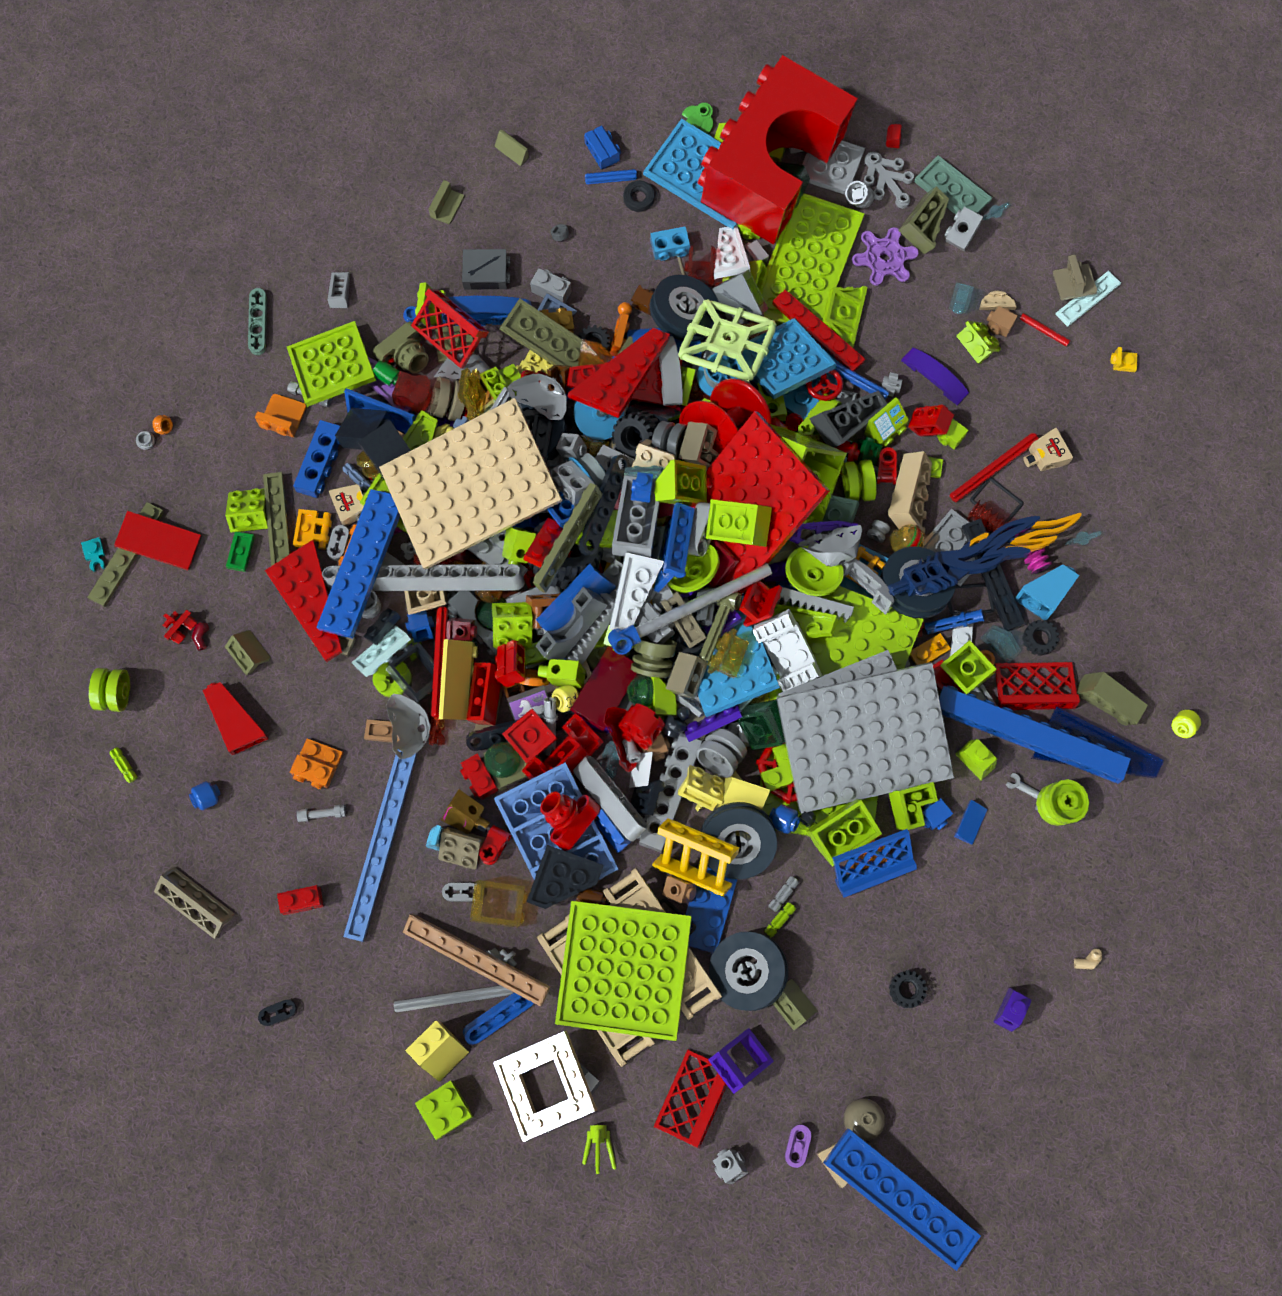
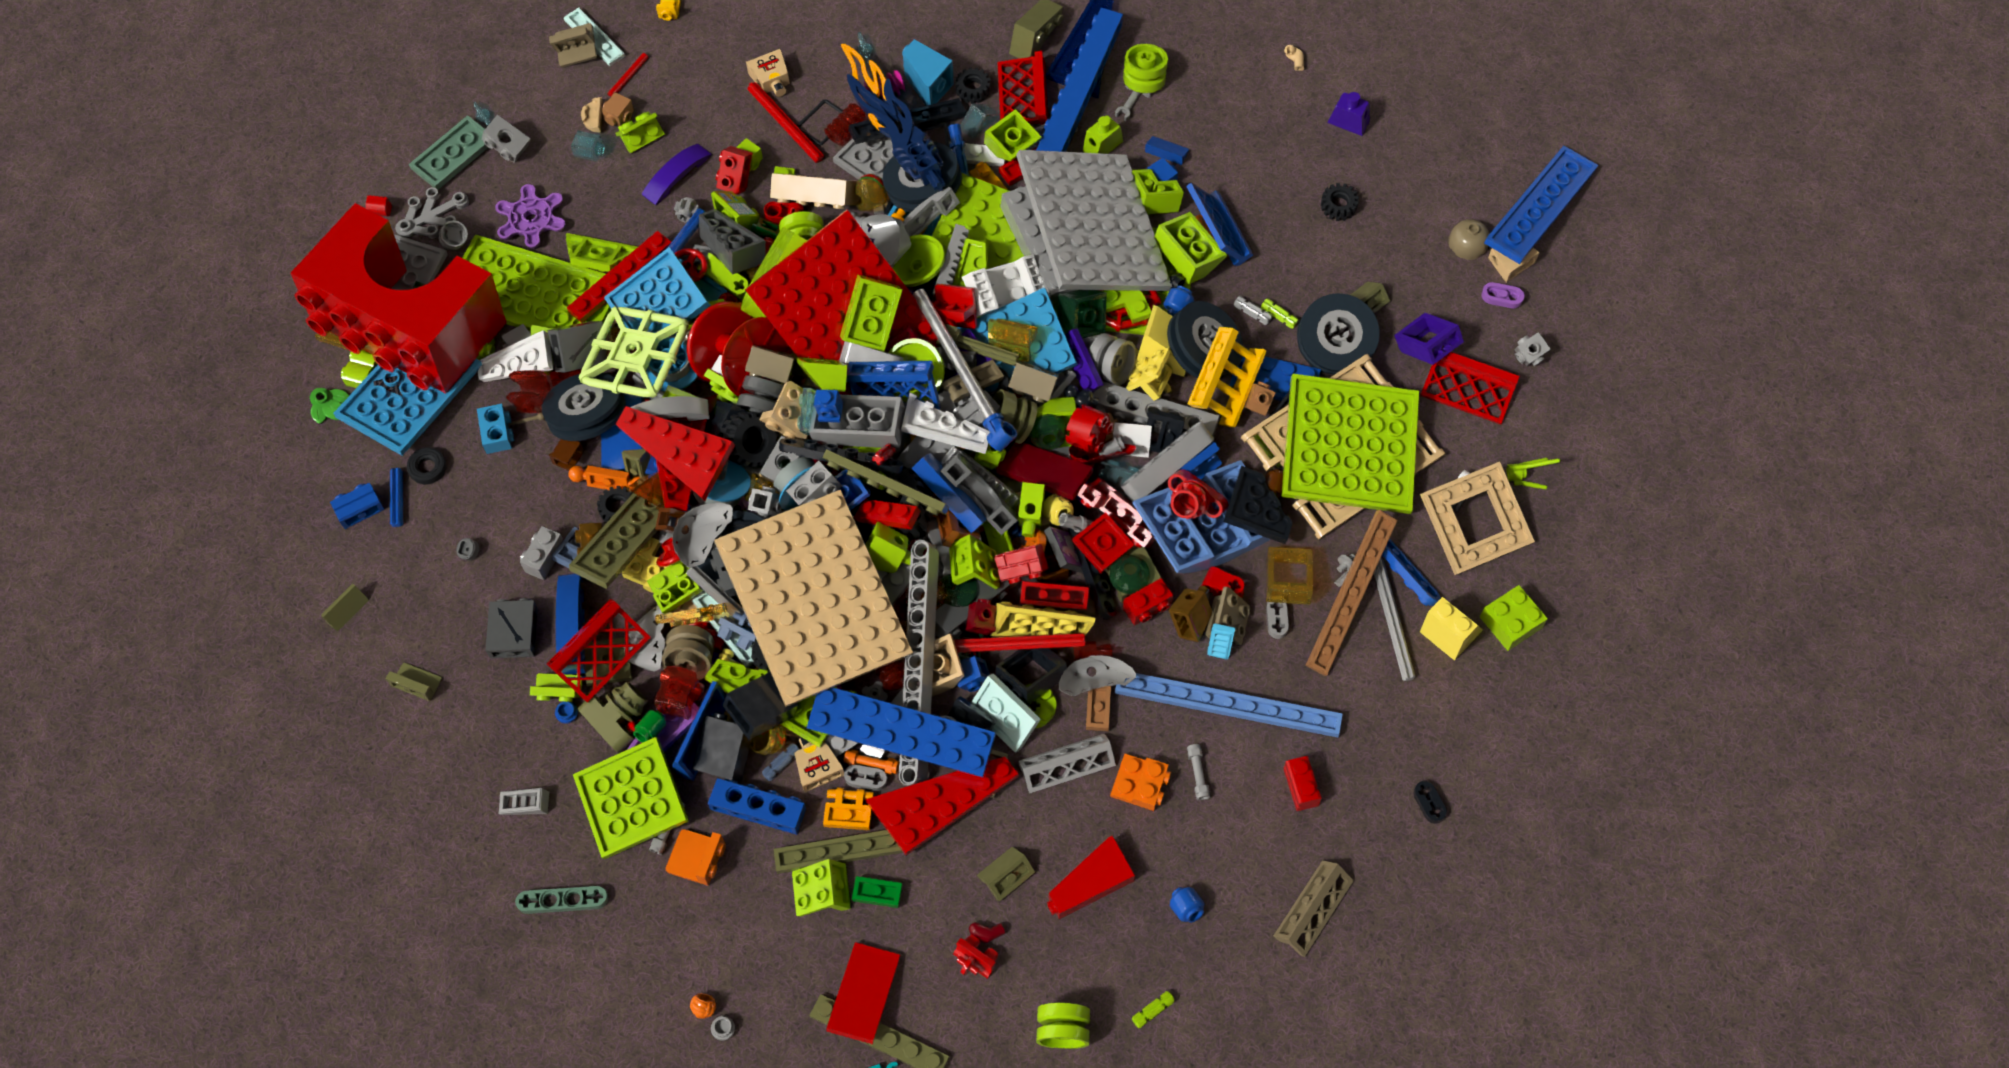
camera: 90 degrees left, 10 degrees down
olive wedge [898,186,949,254] -> none
none -> red axle [872,443,896,465]
none -> light grey fence [1018,734,1116,793]

